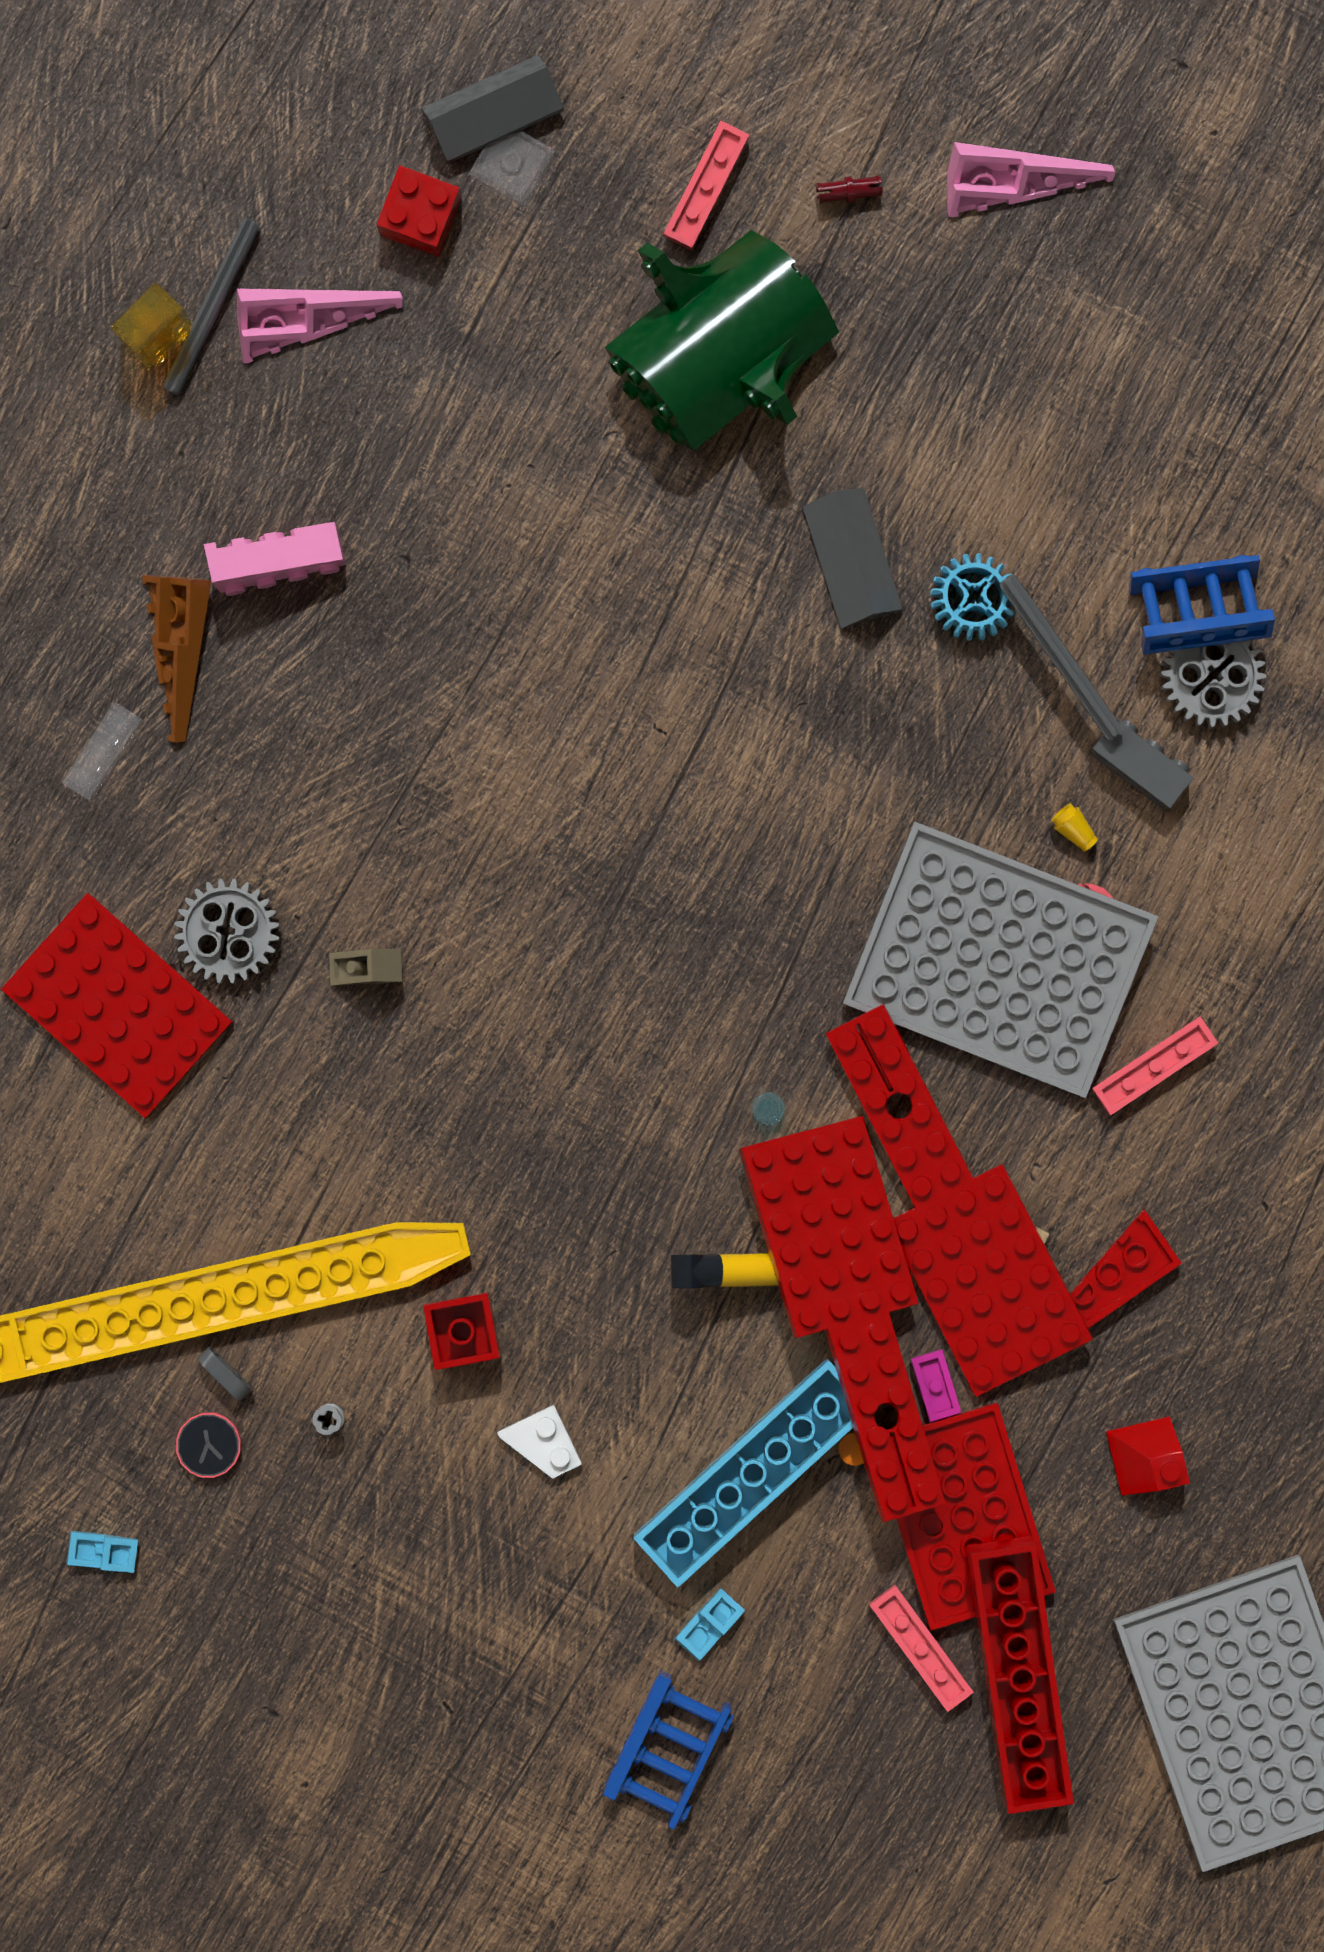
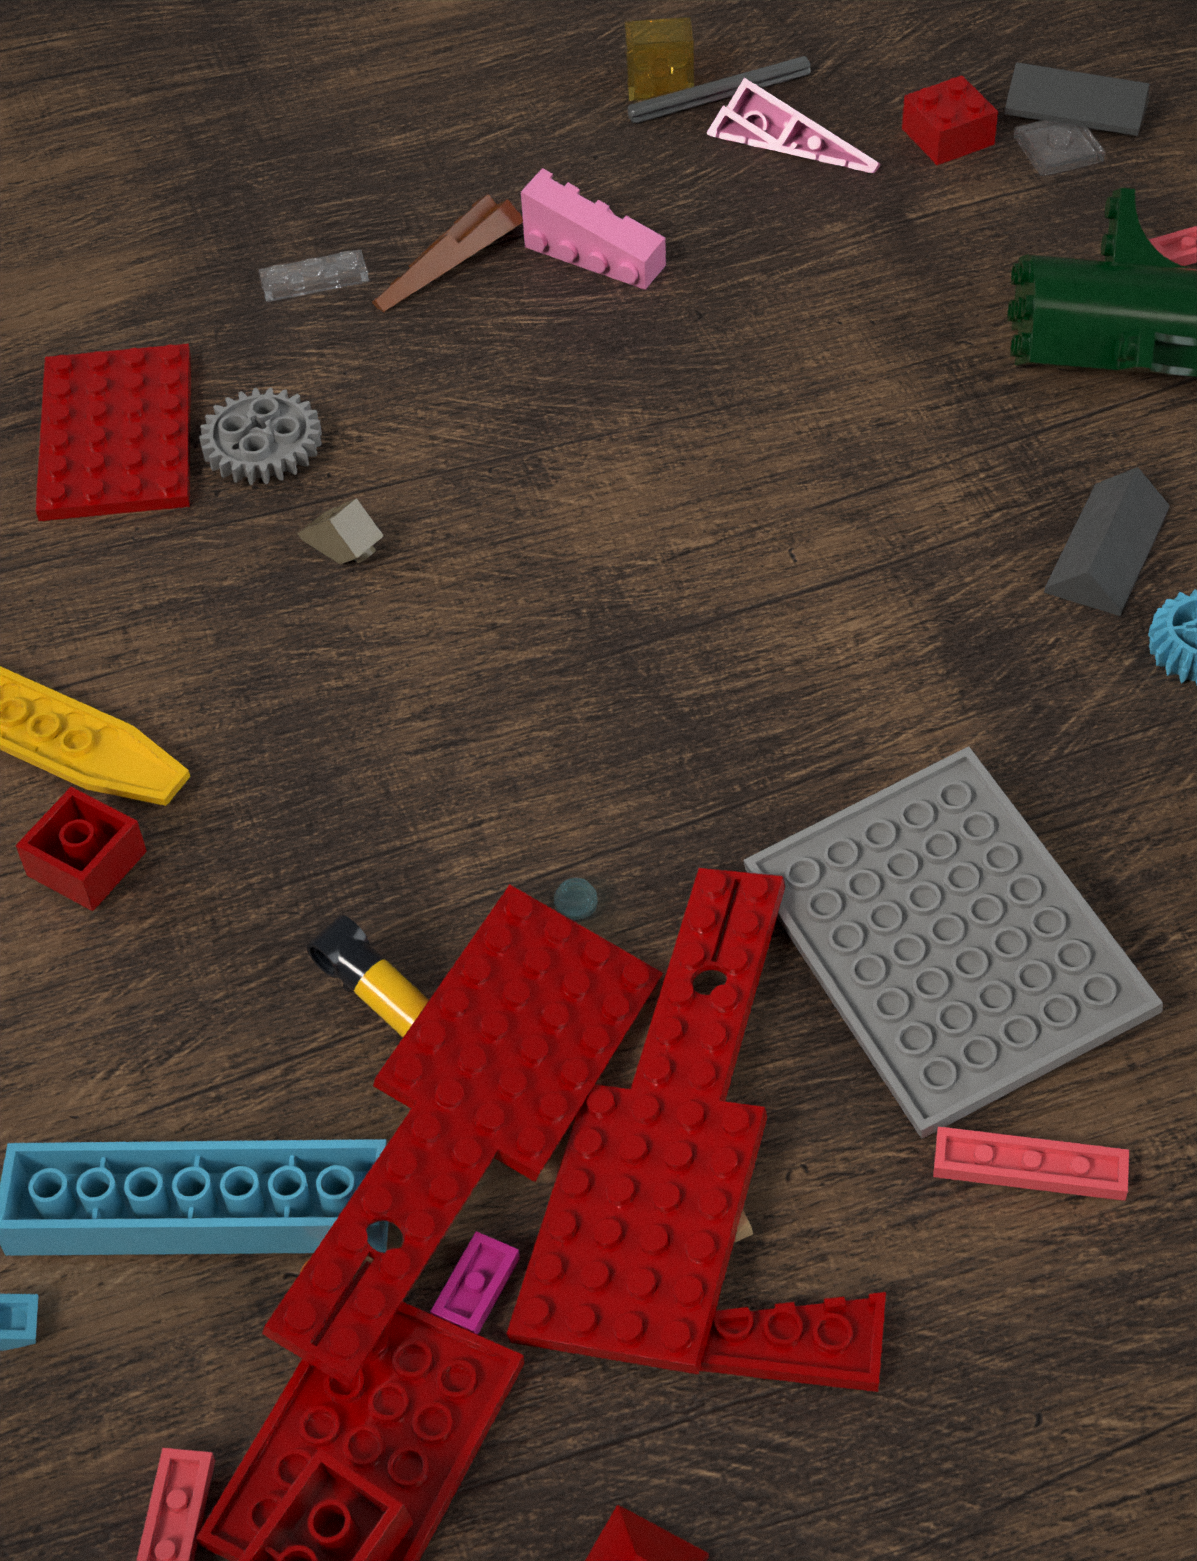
camera: 45 degrees right, 35 degrees down
white wing [497,1405,582,1479] -> none
yellow cone [1051,803,1098,852] -> none

